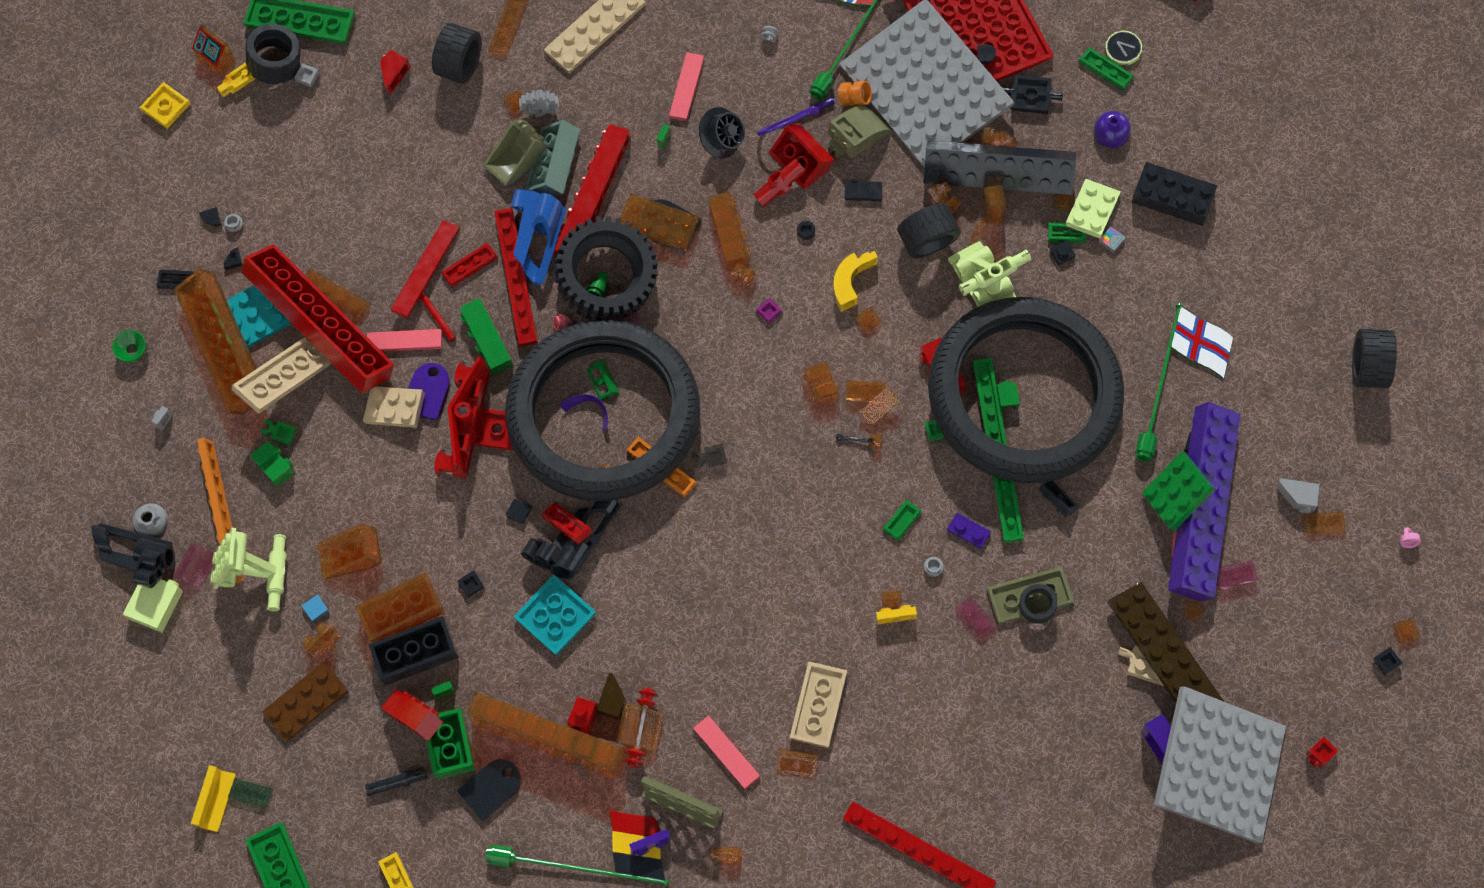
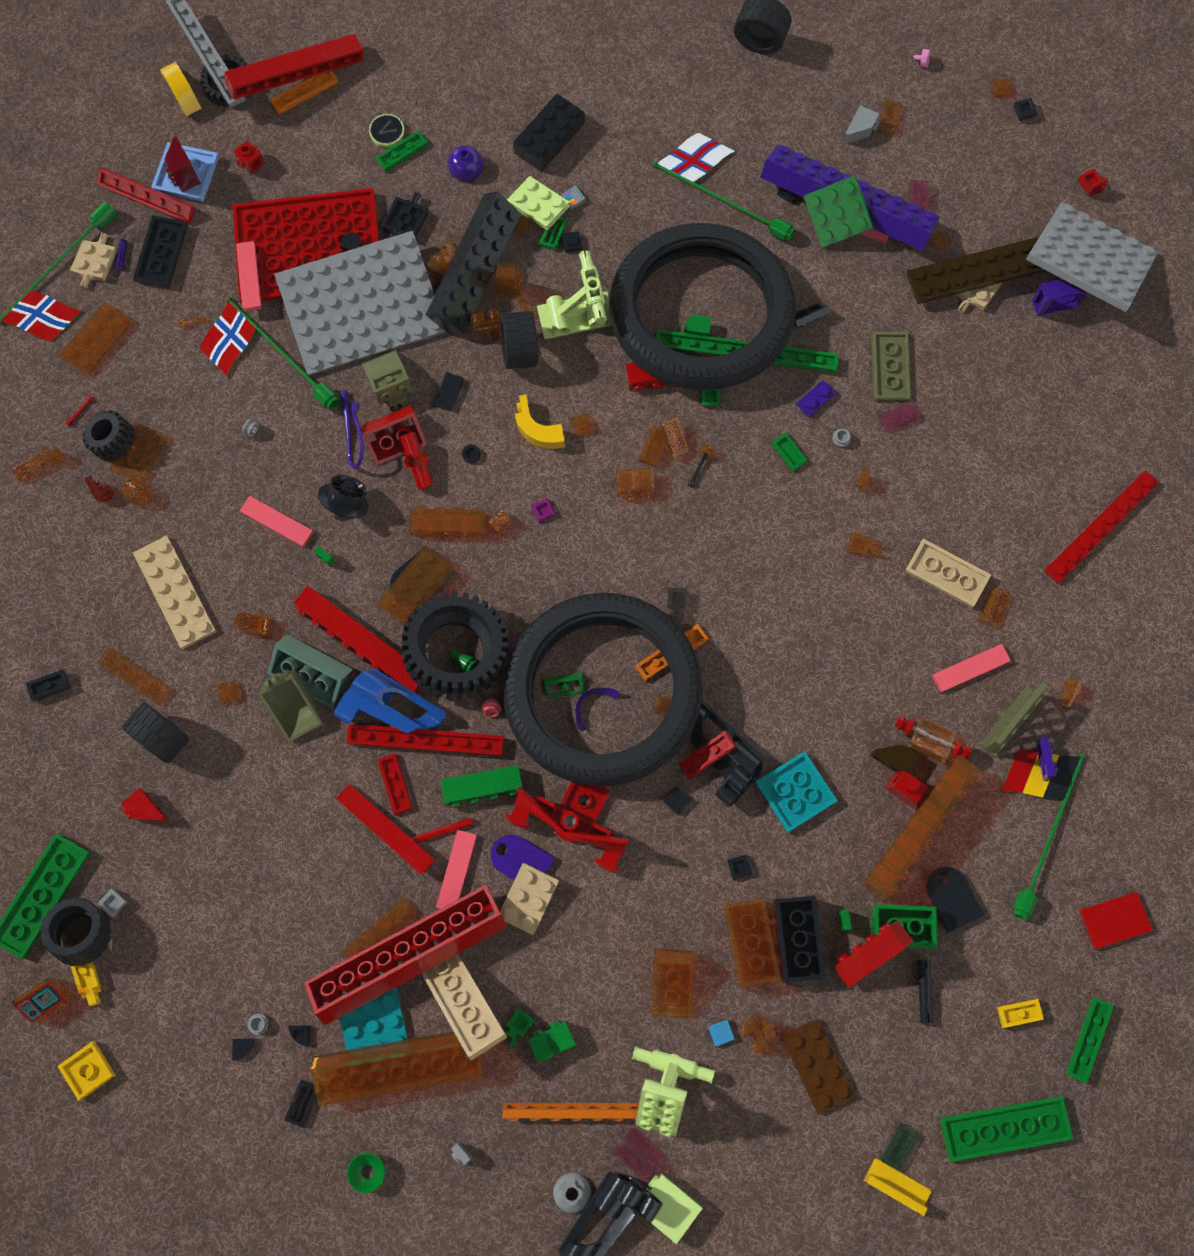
camera: 80 degrees left, 5 degrees up
light grey gear [519,90,559,117] -> none
orange wheel [838,81,872,106] -> none
yellow plate [876,605,917,625] -> none
black tyre [1019,584,1058,624] -> none
none -> clear orange piece [234,613,274,637]
none -> clear orange plate [847,533,882,557]

